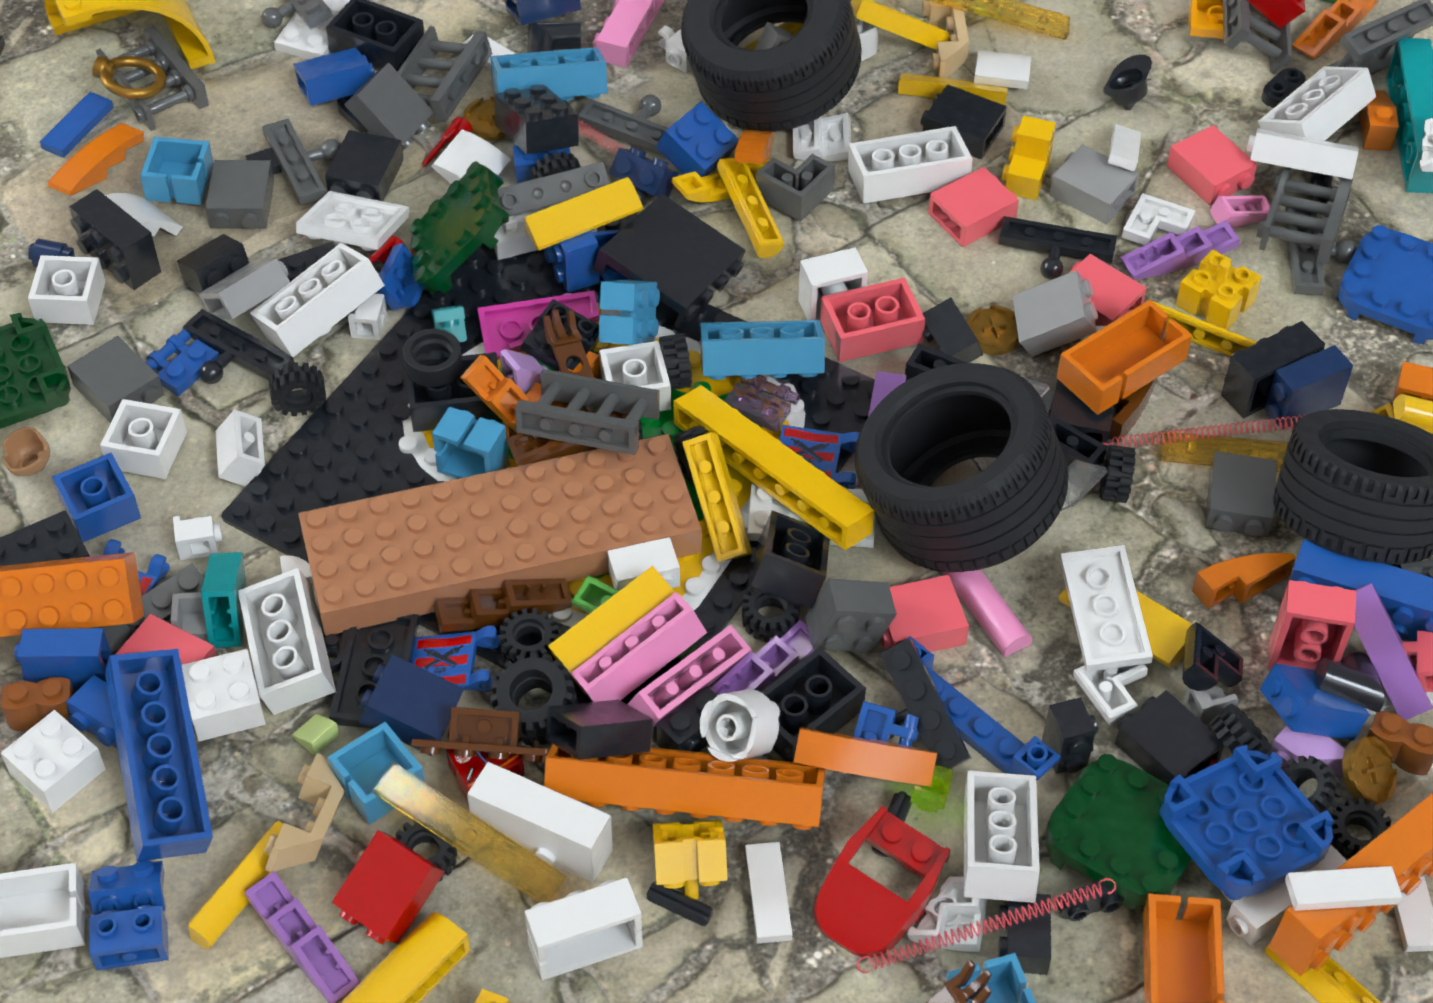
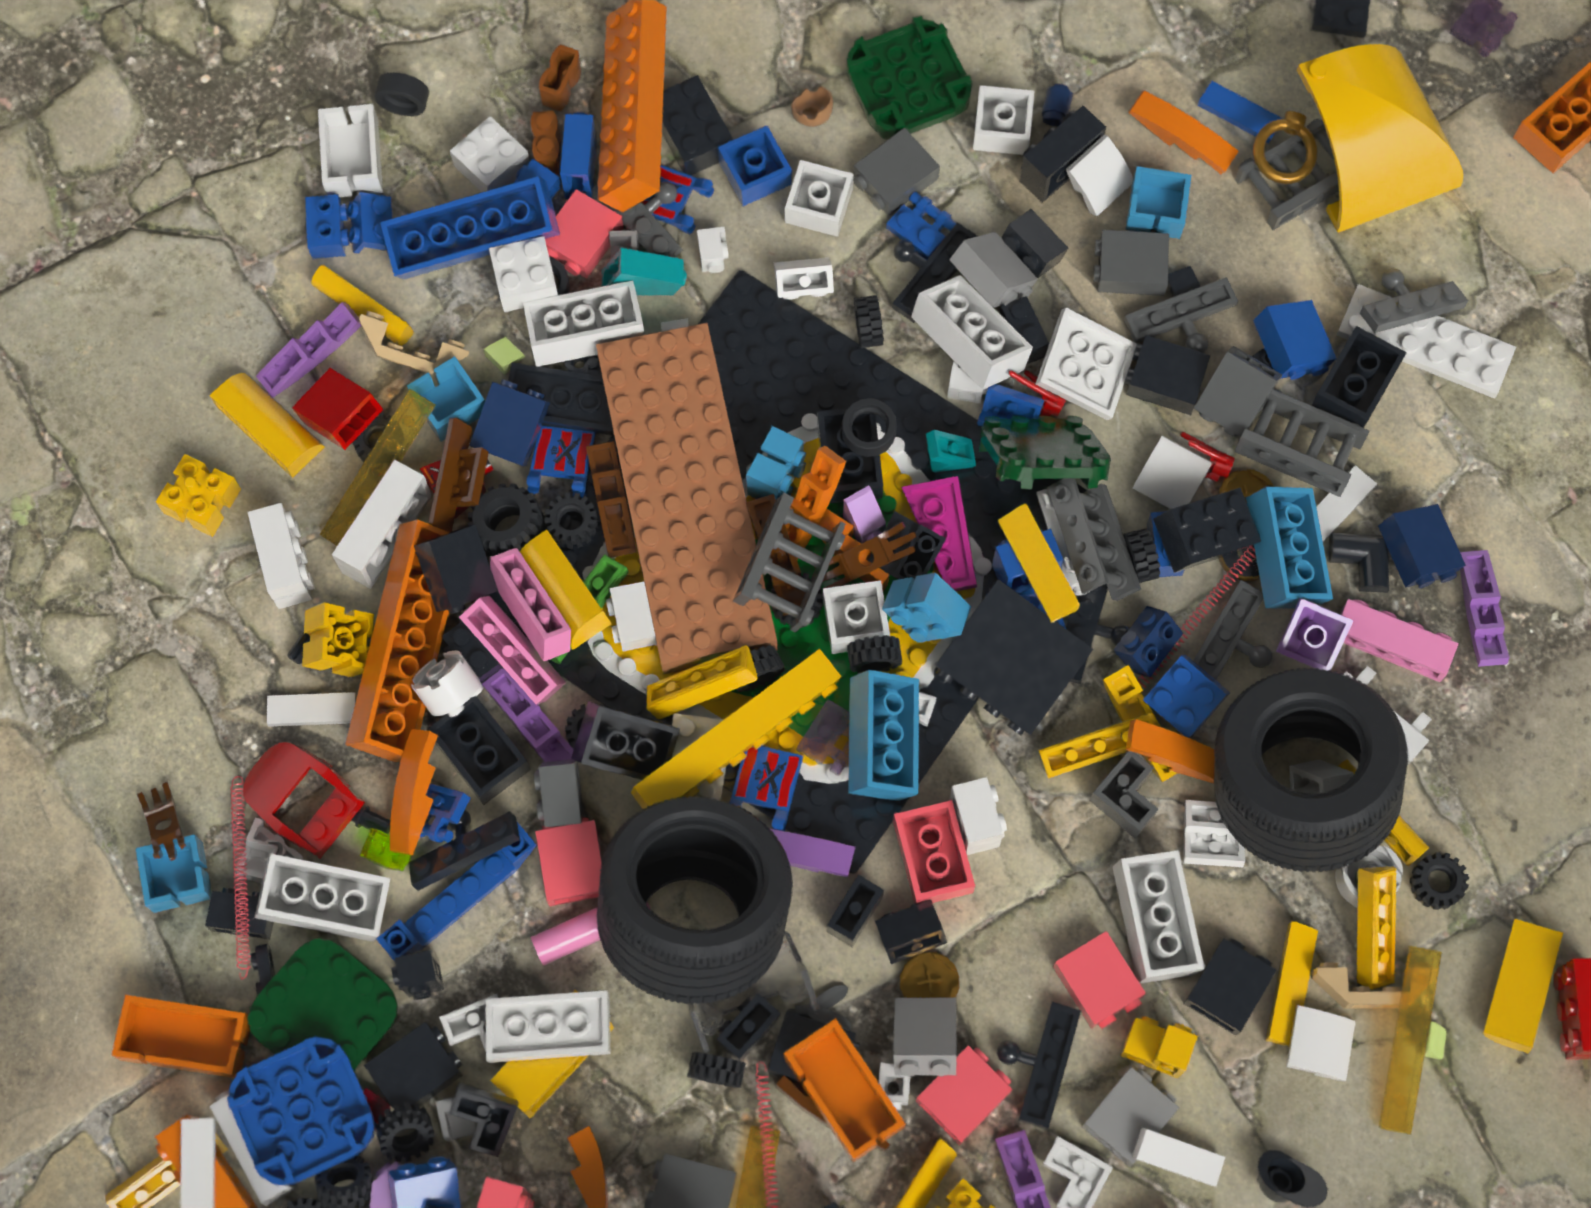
camera: 95 degrees right, 20 degrees up
none -> medium lavender slope [1276,598,1353,671]

